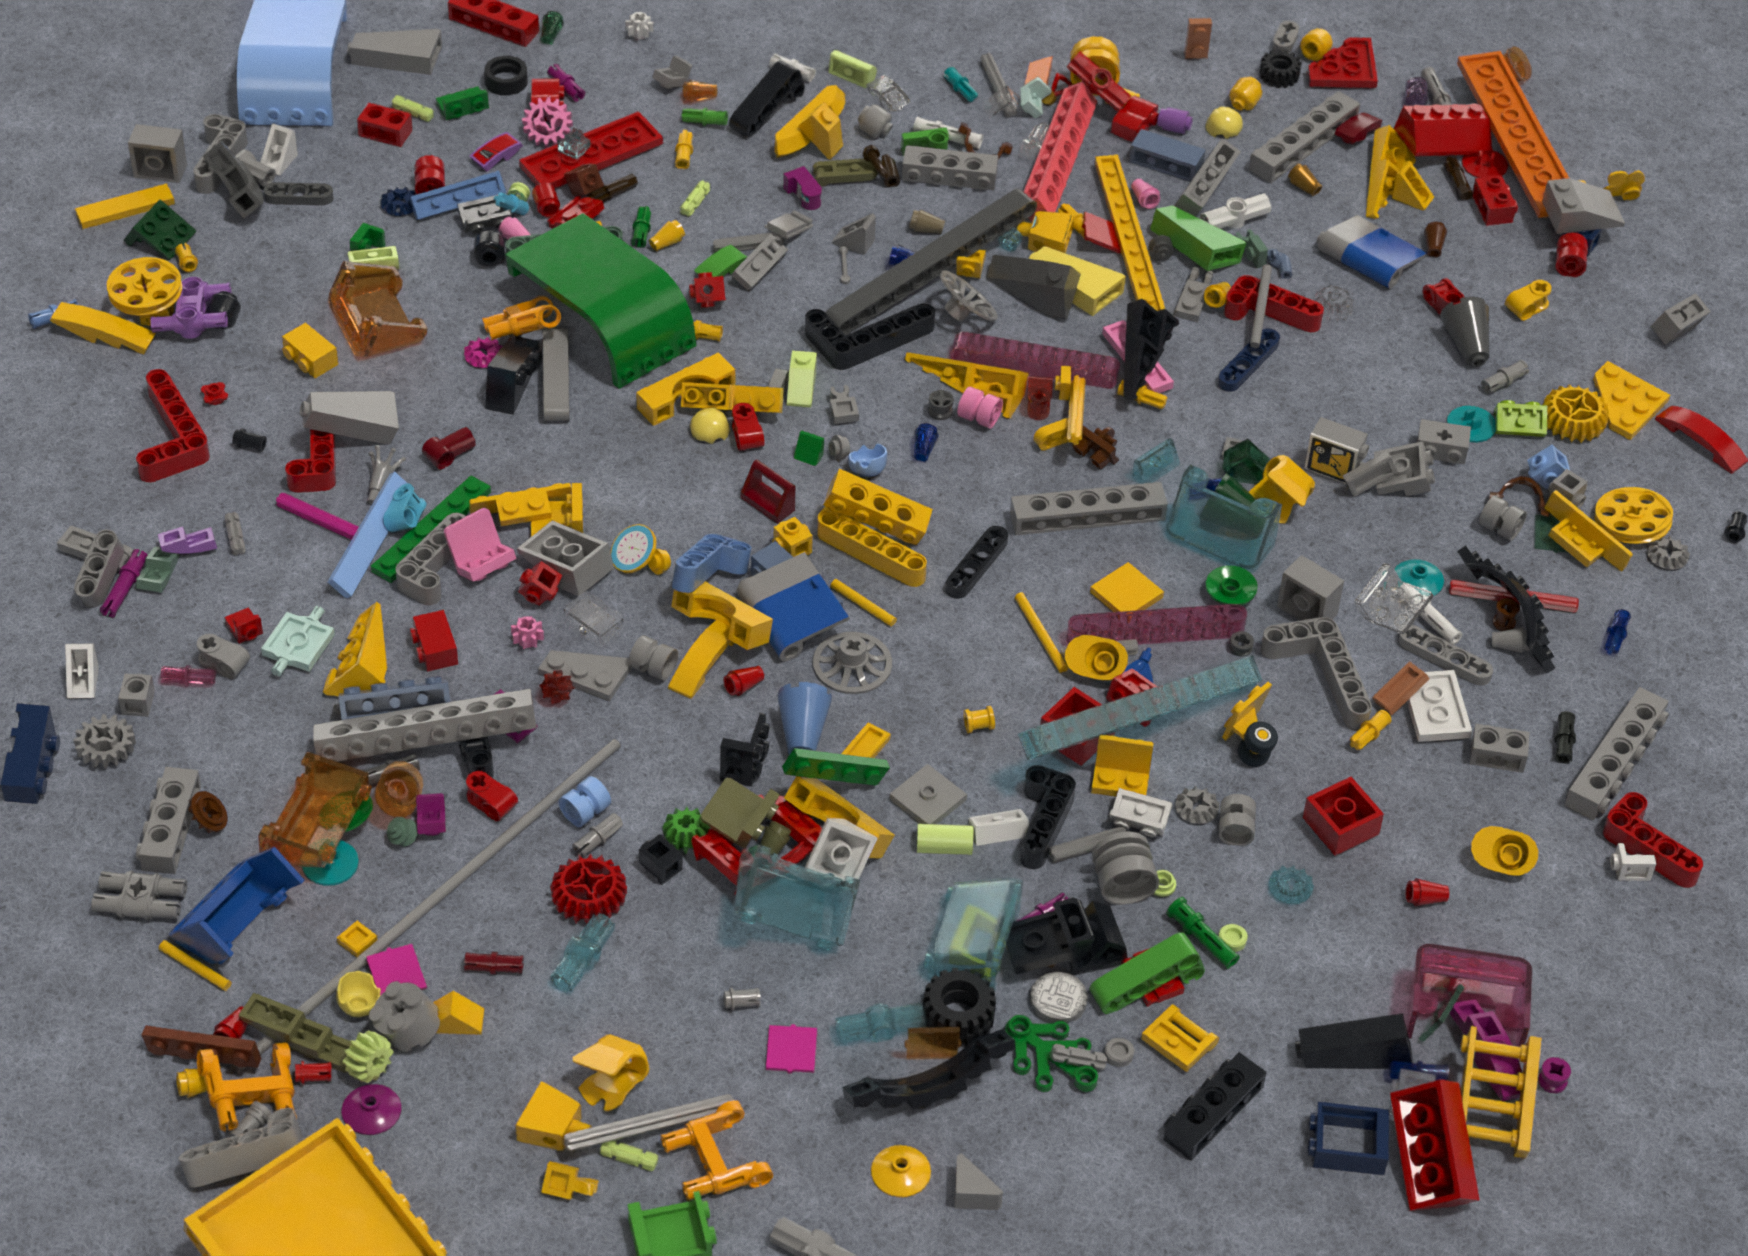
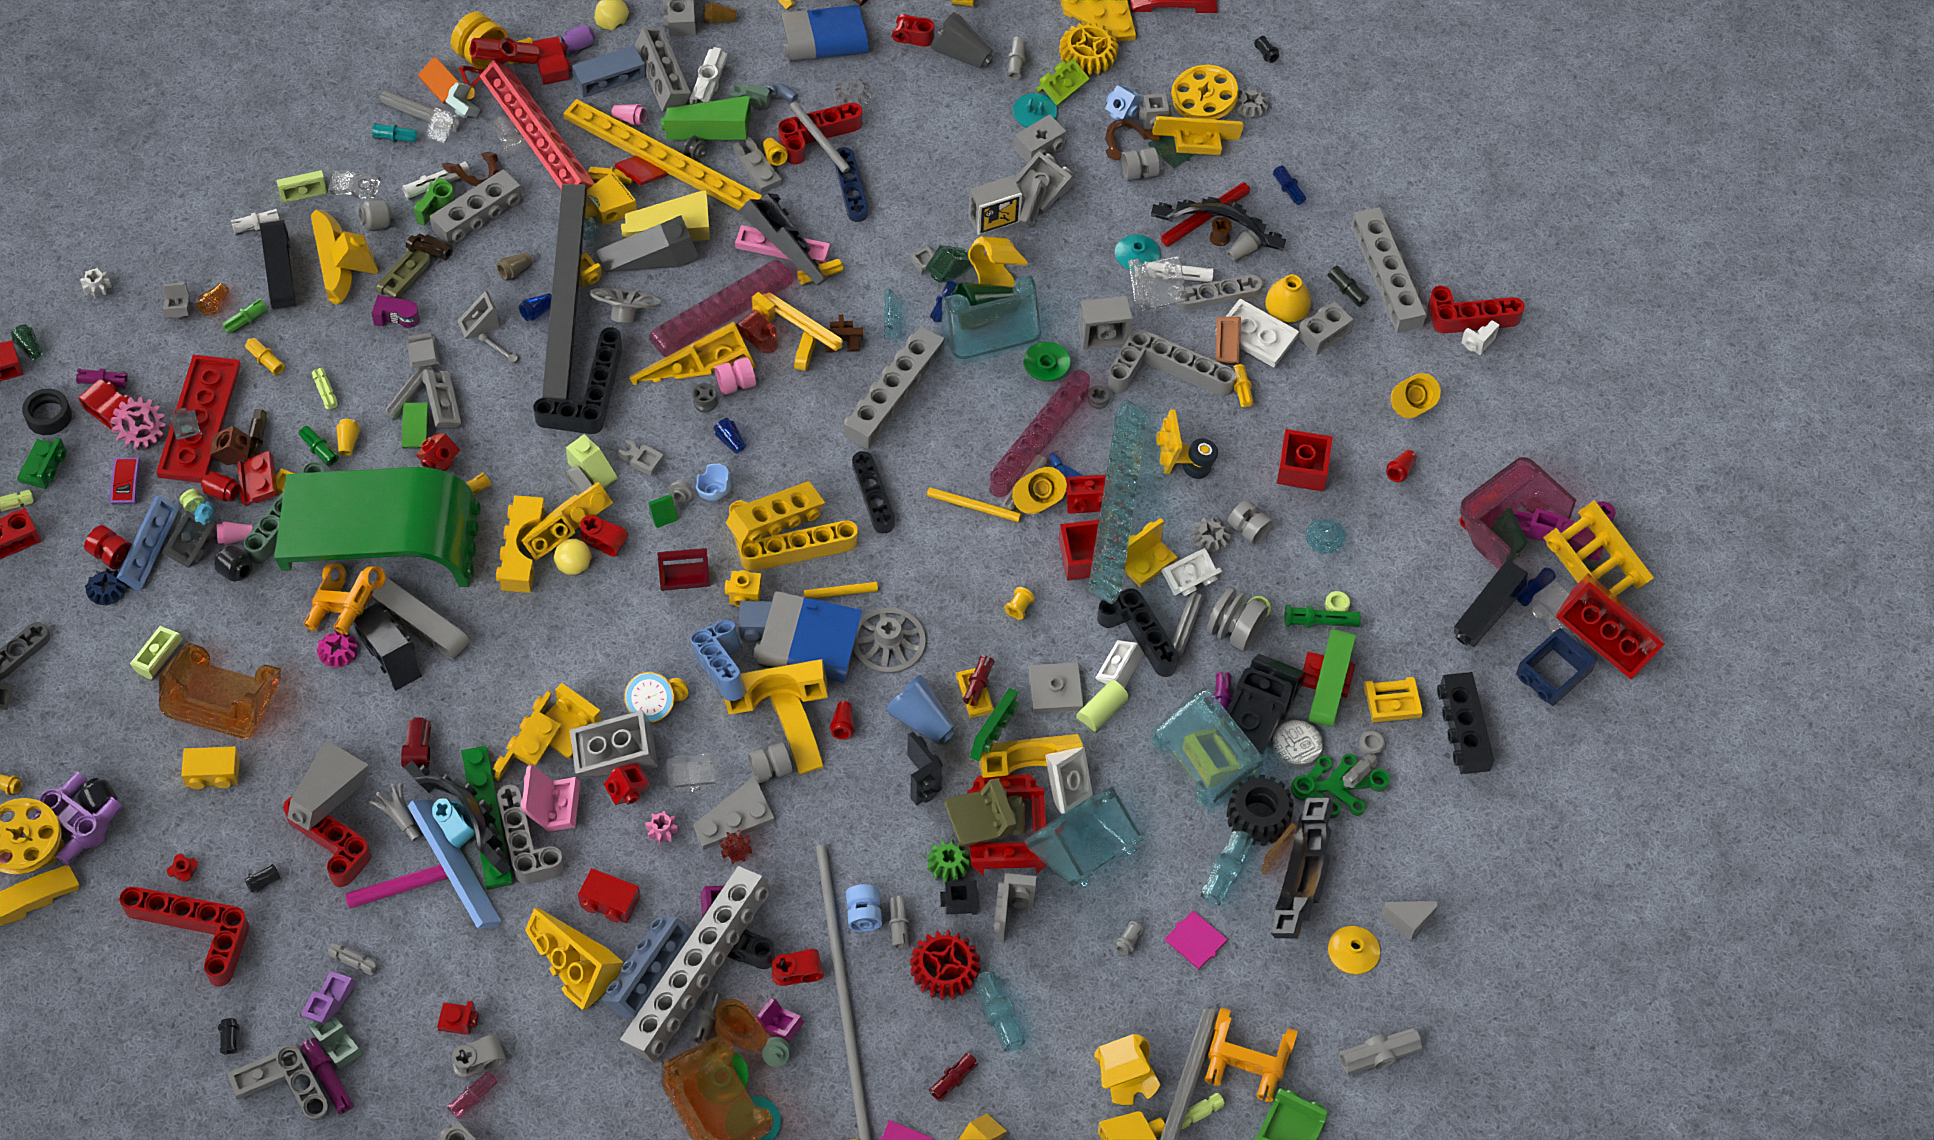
camera: 50 degrees left, 10 degrees up
light aqua plate [261,606,335,677] -> none
green bracket [349,223,386,251] -> none
yellow tile [1090,562,1164,622] -> none
none -> black pin [218,1018,240,1055]
none -> black piece [404,761,511,875]
none -> dark red pin [963,655,995,706]
none -> light grey bracket [994,873,1036,942]
none -> yellow piece [1265,274,1311,322]

